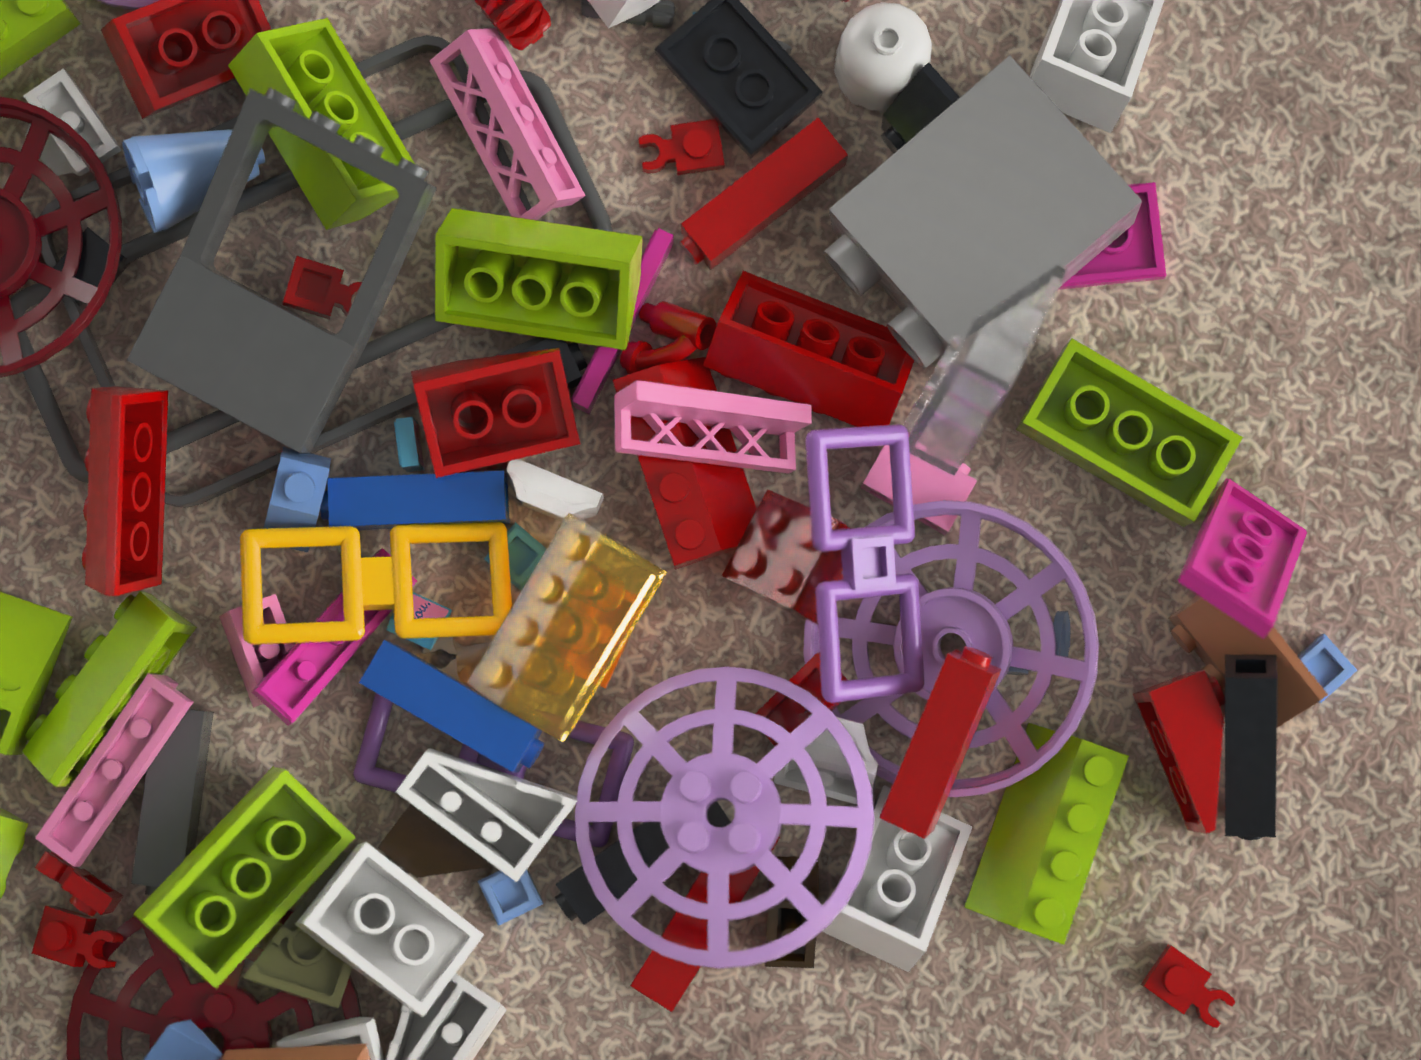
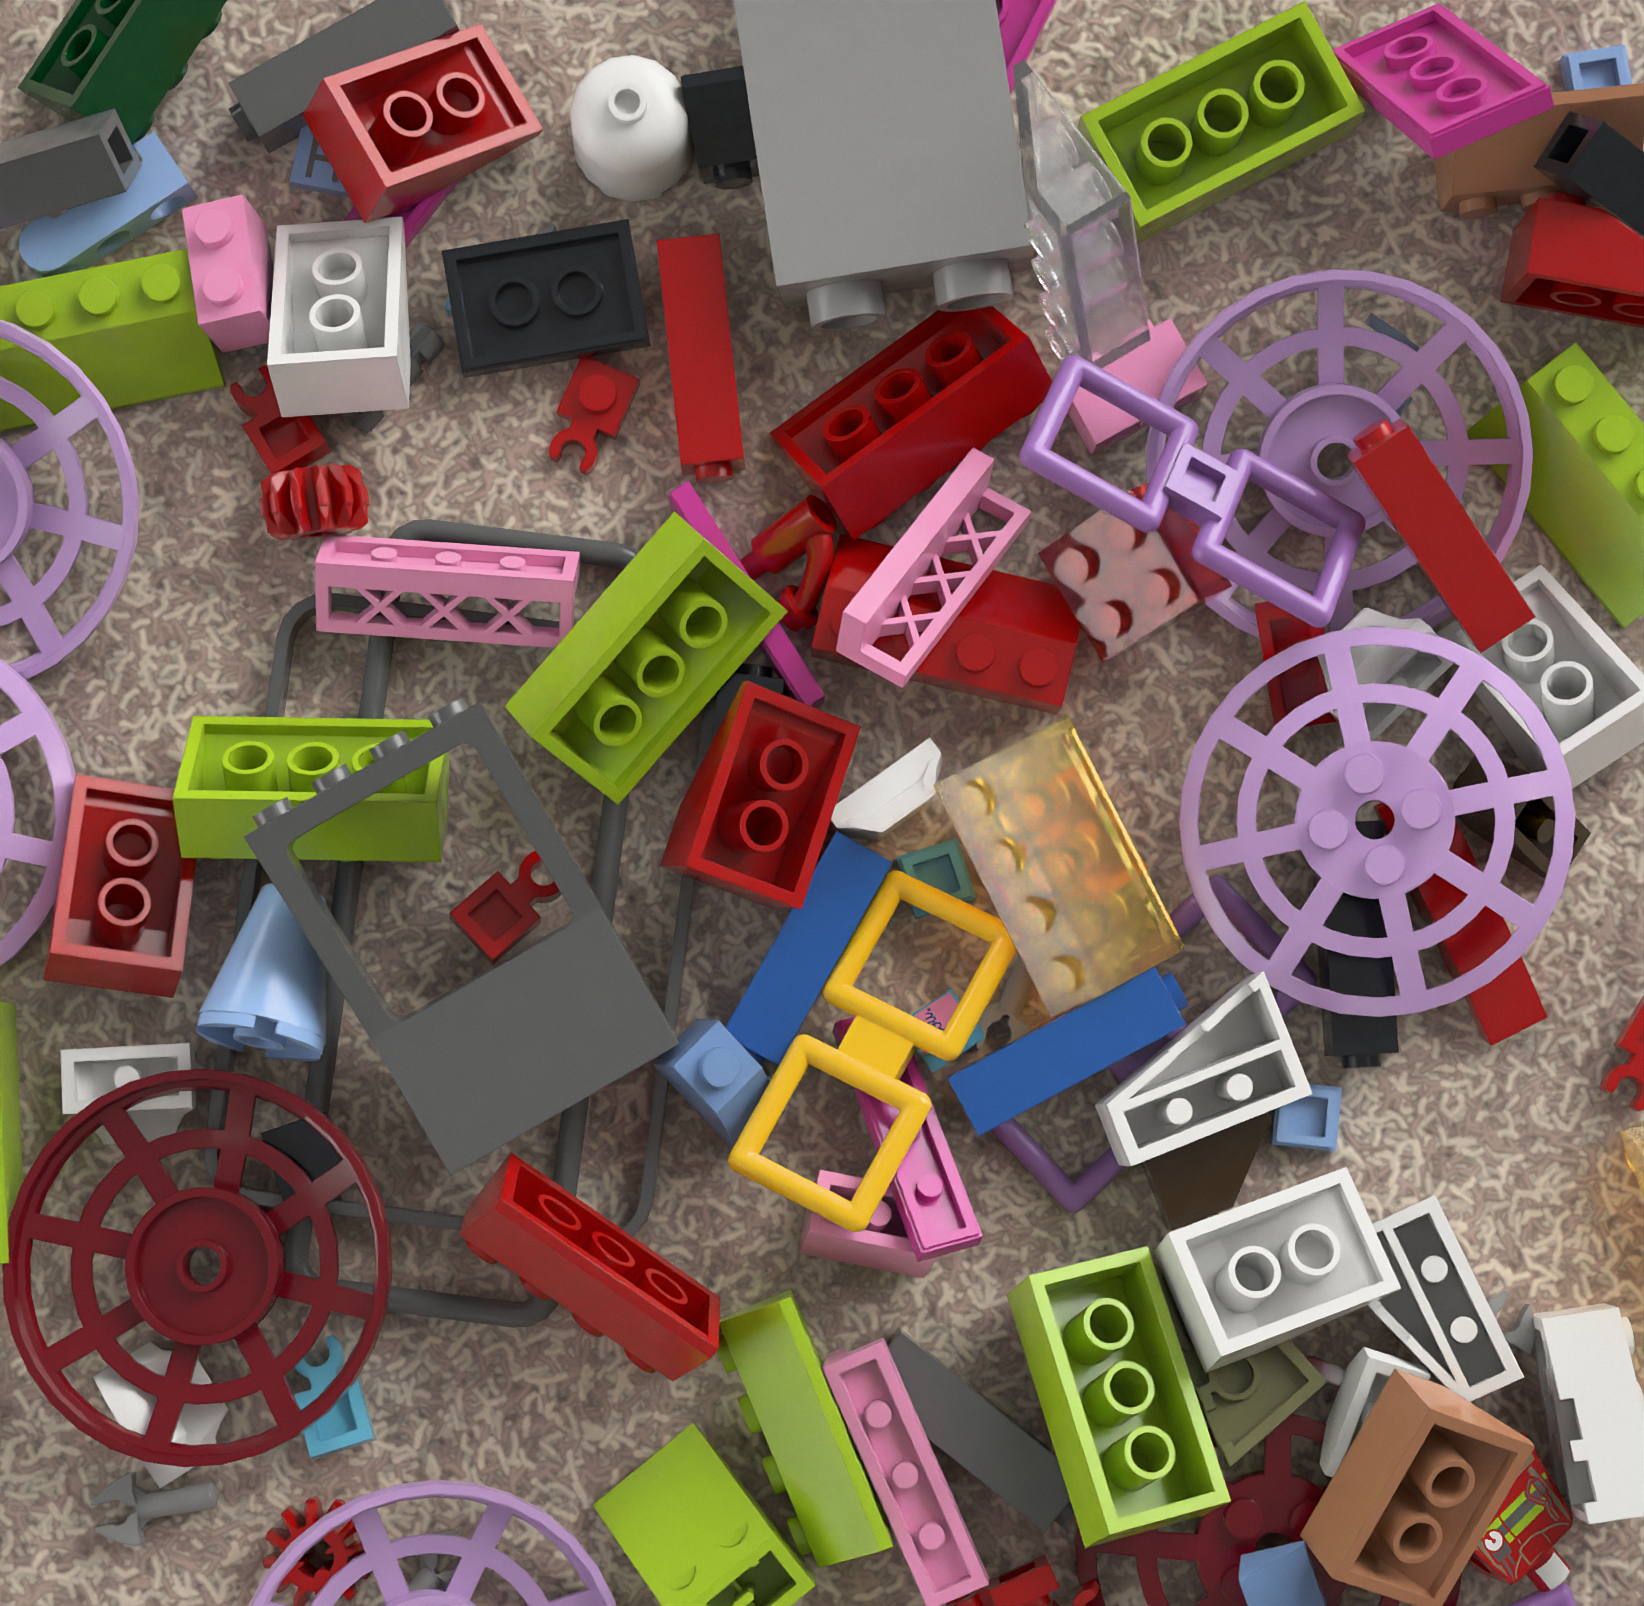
camera: 60 degrees left, 0 degrees up
medium azure tile [394,417,424,472] -> none

